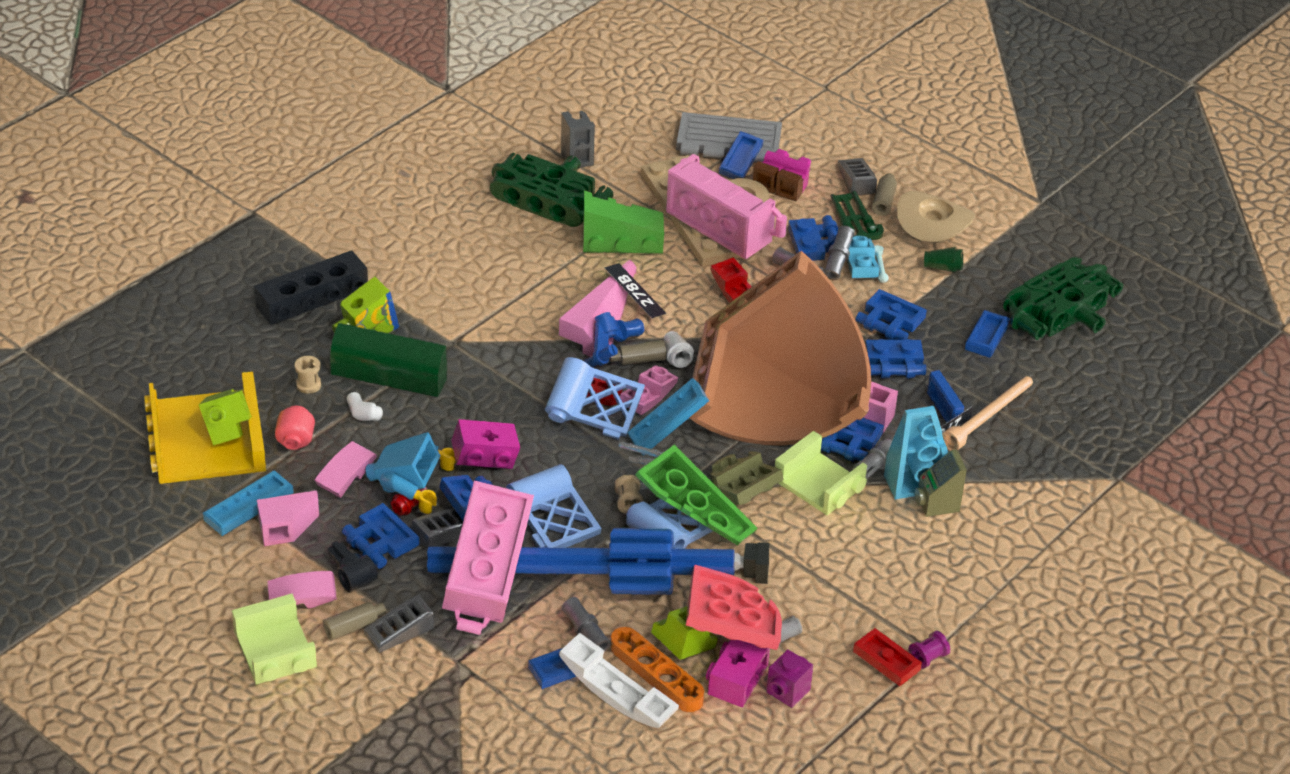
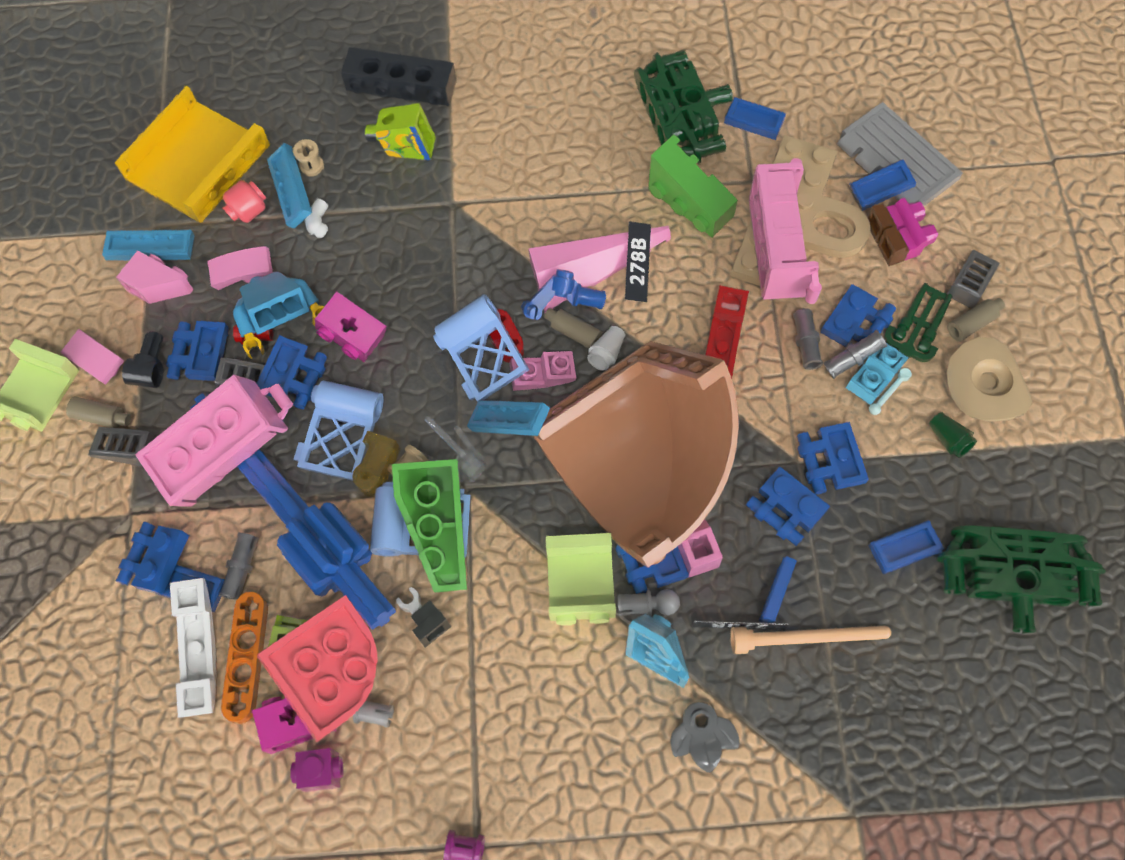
camera: 50 degrees right, 25 degrees up
lime brick [199,389,252,446] -> none
dark green brick [330,323,447,397] -> none
dark grey hinge [561,111,595,168] -> none
olive slope [710,451,784,505] -> none
red plate [853,628,922,687] -> none
olive slope [915,450,967,517] -> none
none -> blue plate [116,522,190,595]
none -> dark azure plate [267,143,312,229]
none -> clear yellow leg [352,431,401,496]
none -> dark grey plate [670,702,739,773]
none -> blue tile [724,97,786,140]

